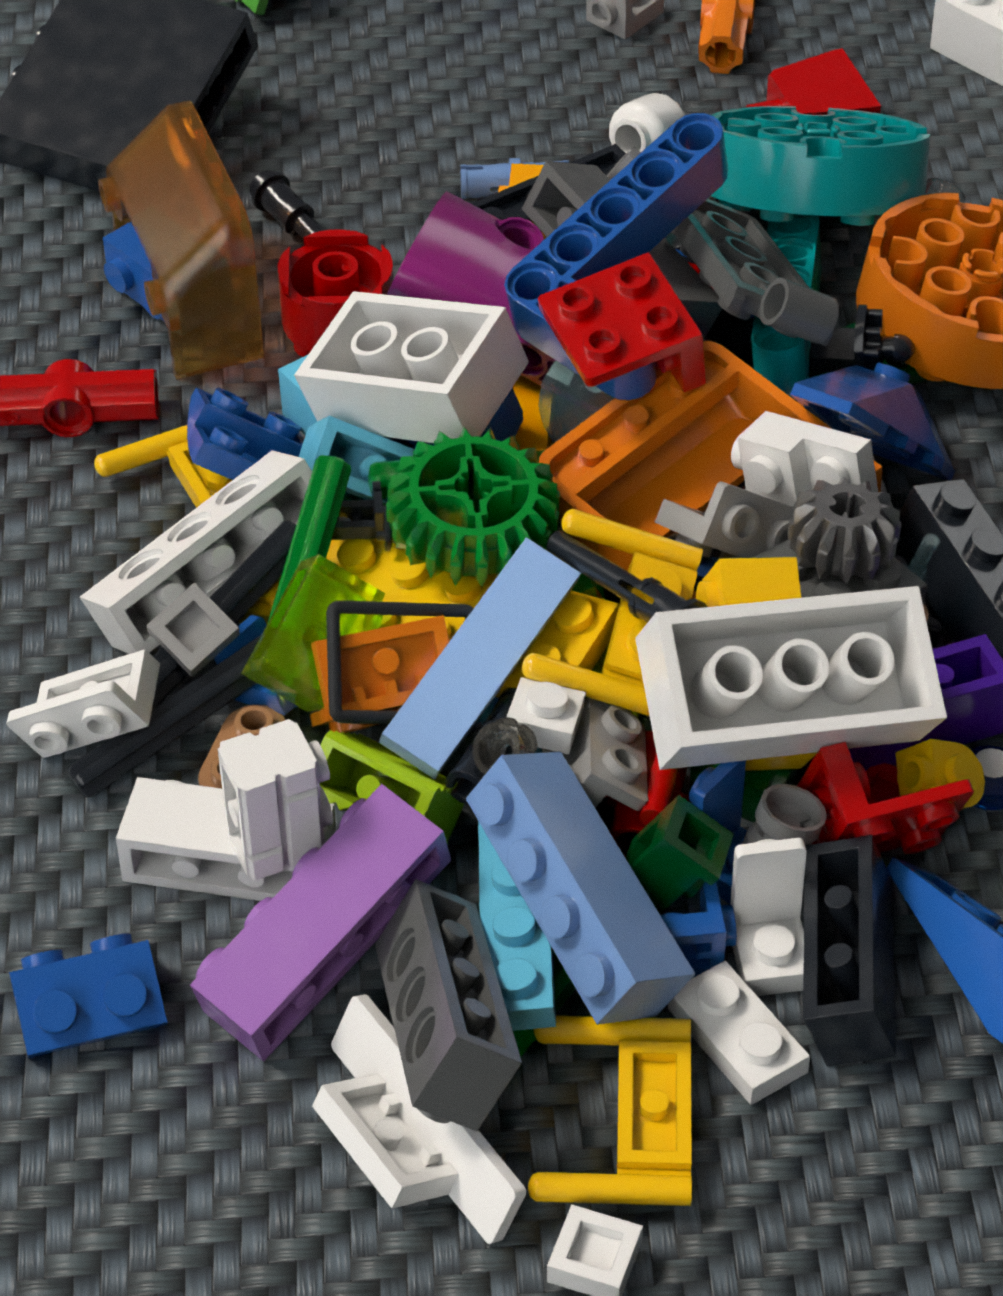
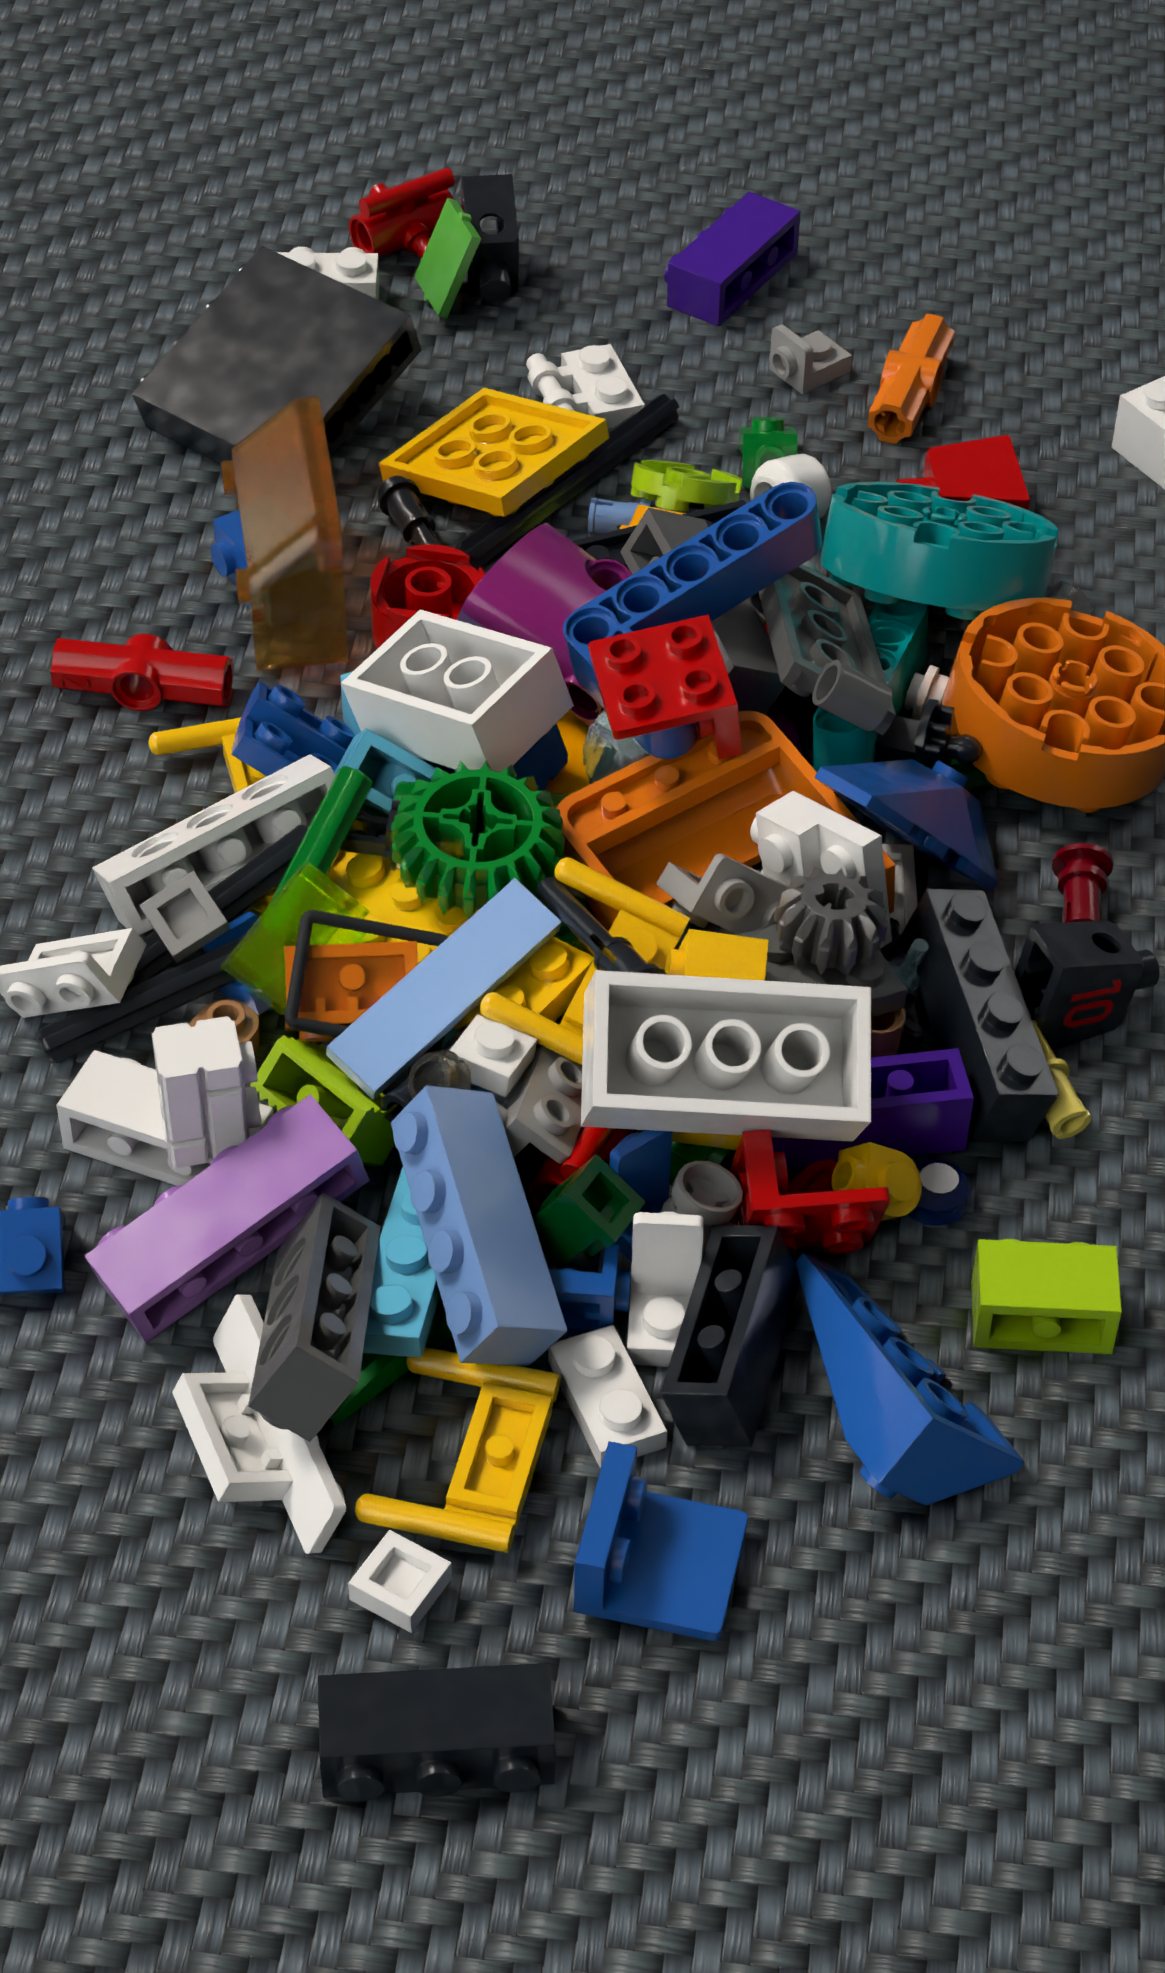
camera: 10 degrees right, 0 degrees up
none -> yellow plate [379,388,609,517]
none -> black axle [455,394,679,570]
none -> white plate [526,344,645,429]
none -> blue bracket [574,1441,748,1641]
none -> lime plate [631,460,743,512]
none -> green bracket [739,417,798,488]
none -> white plate [904,665,949,720]

